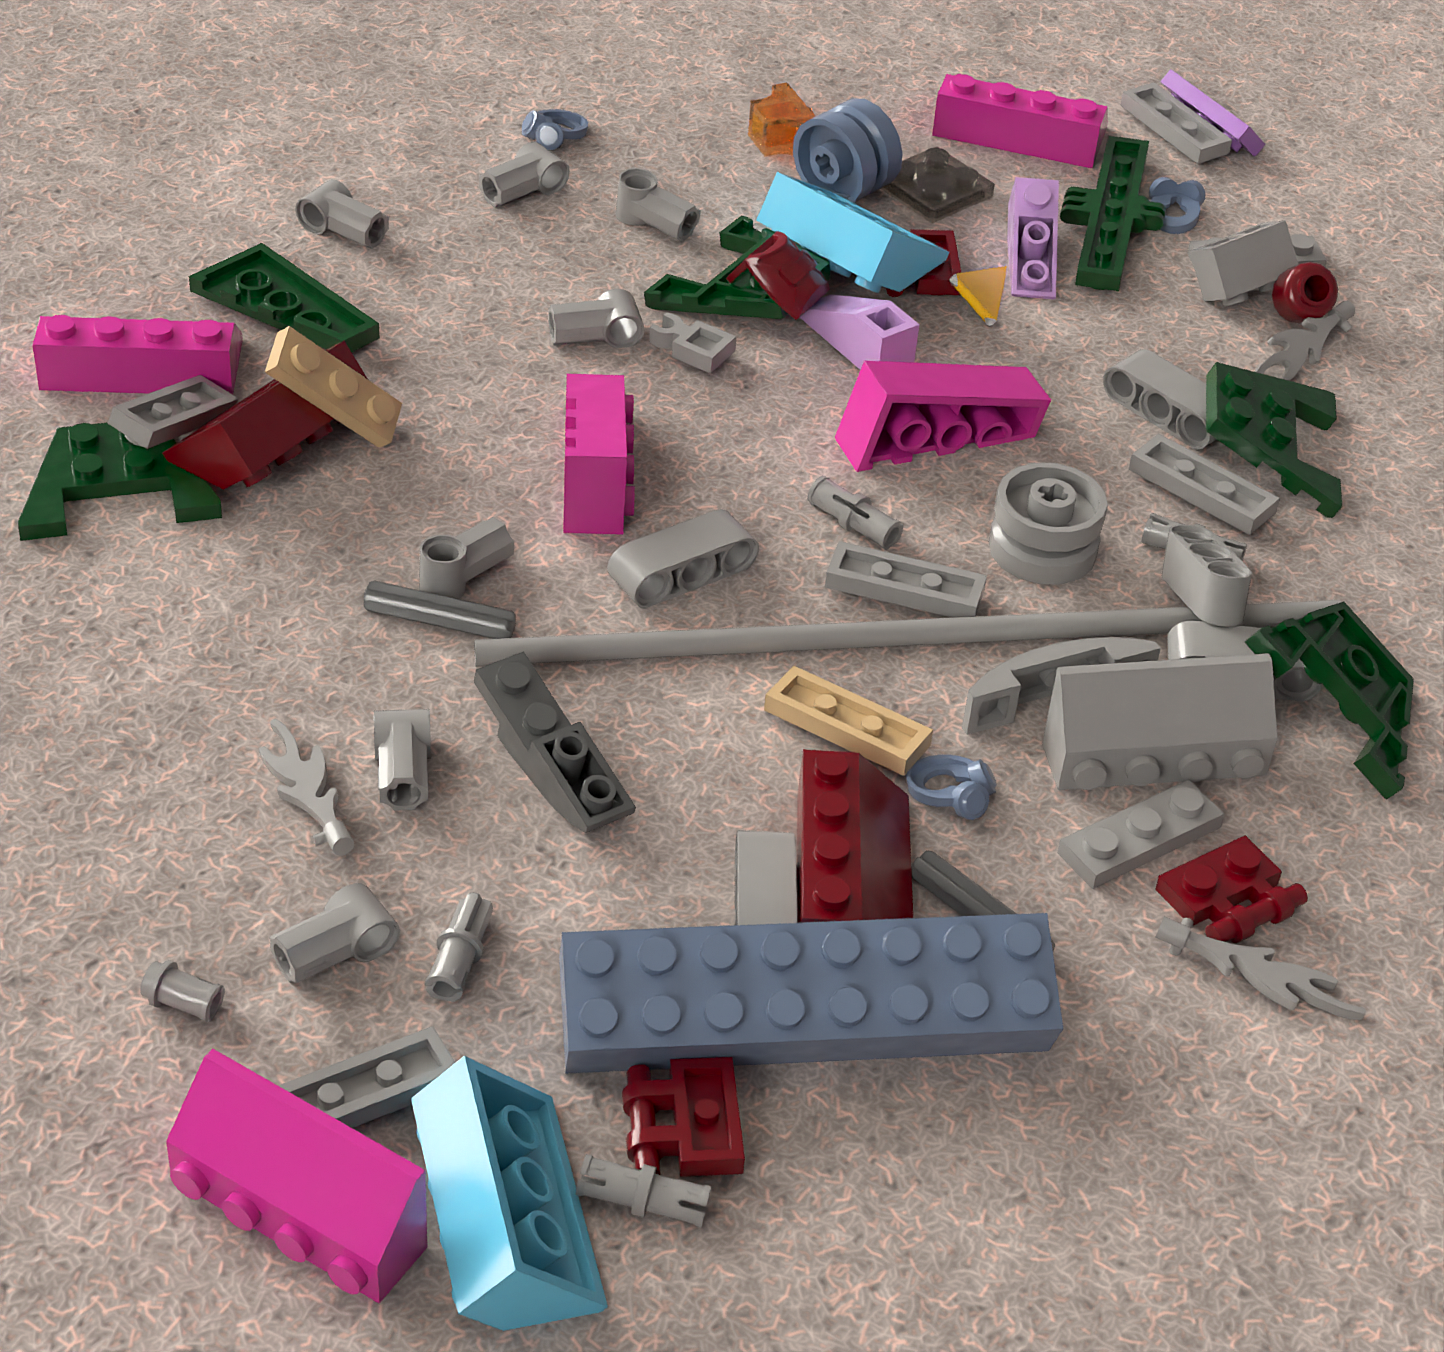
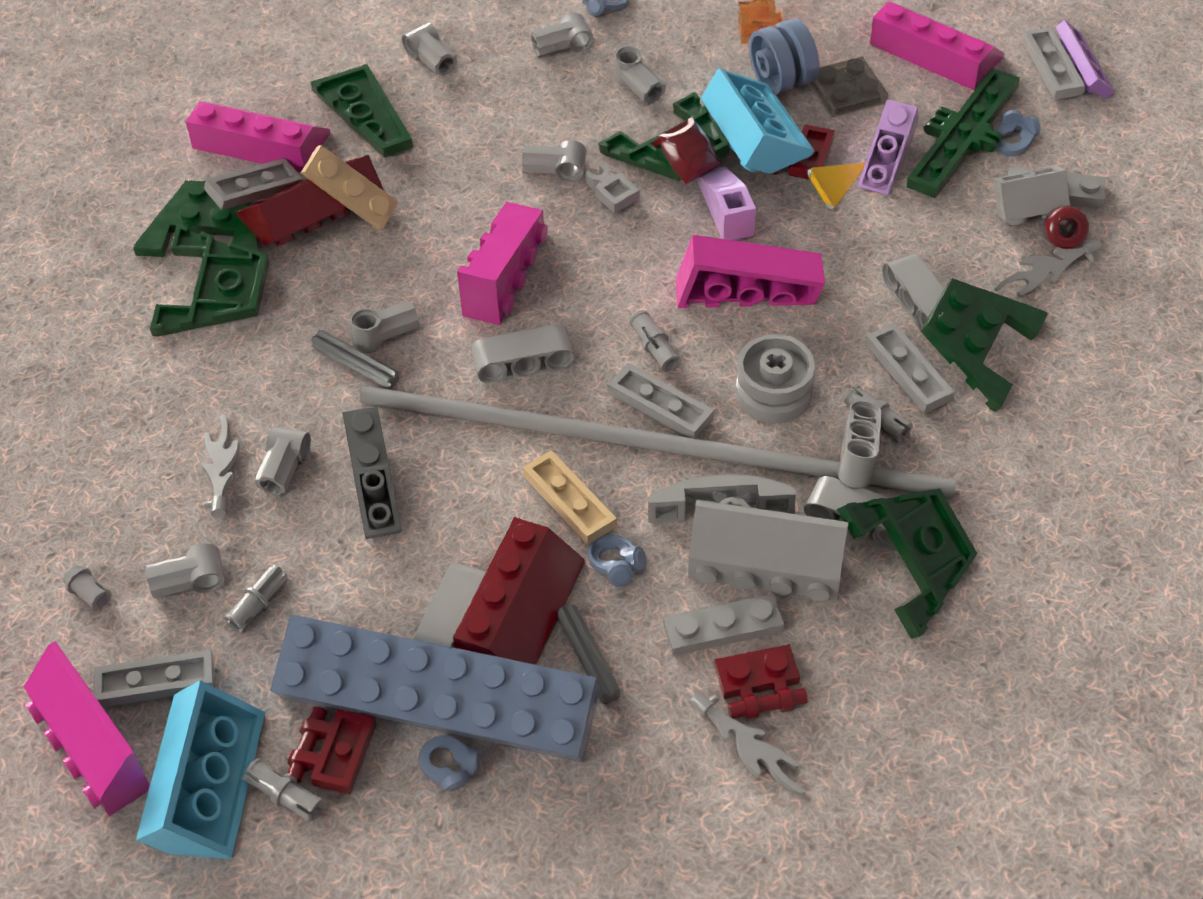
camera: 25 degrees right, 10 degrees up
none -> dark green wing [150,225,270,337]
none -> sand blue piece [418,736,480,791]

